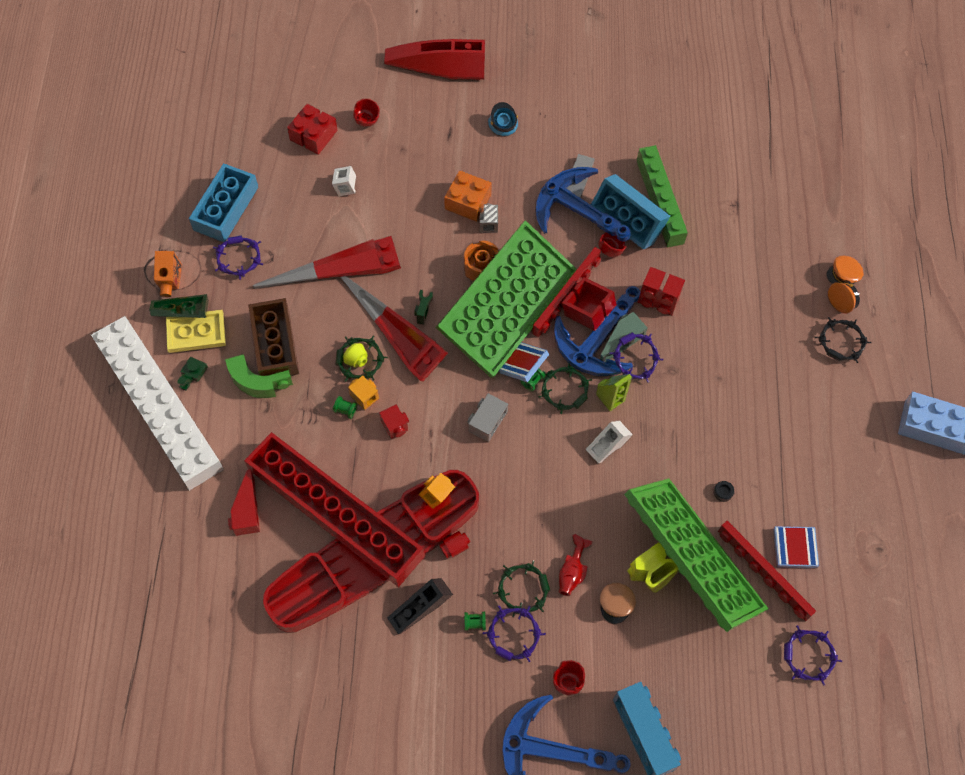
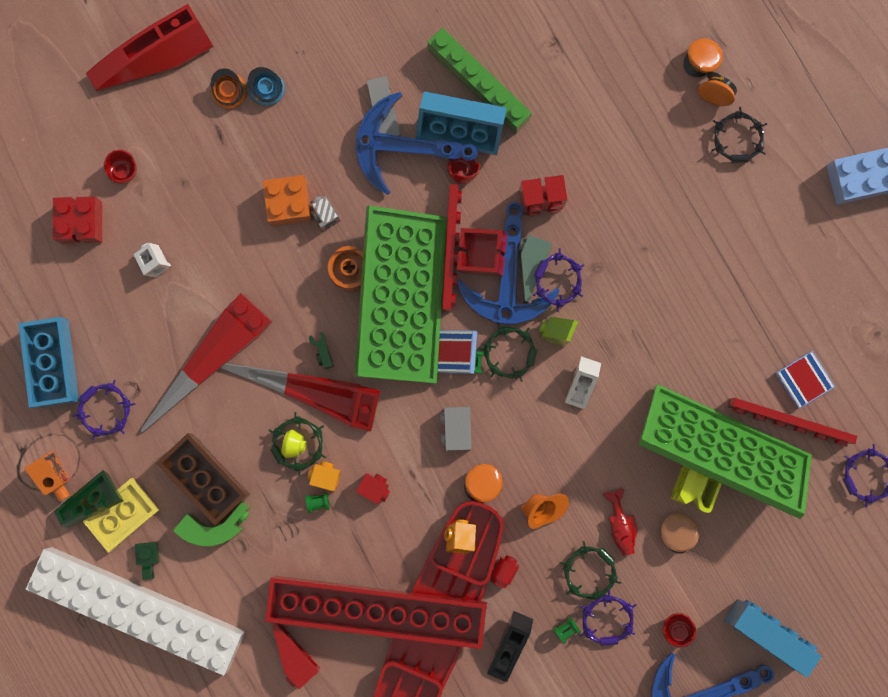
camera: 30 degrees left, 20 degrees up
black tile [713,481,734,502] -> none
none -> orange piece [210,68,246,109]
none -> orange piece [464,464,503,502]
none -> orange piece [521,494,569,529]

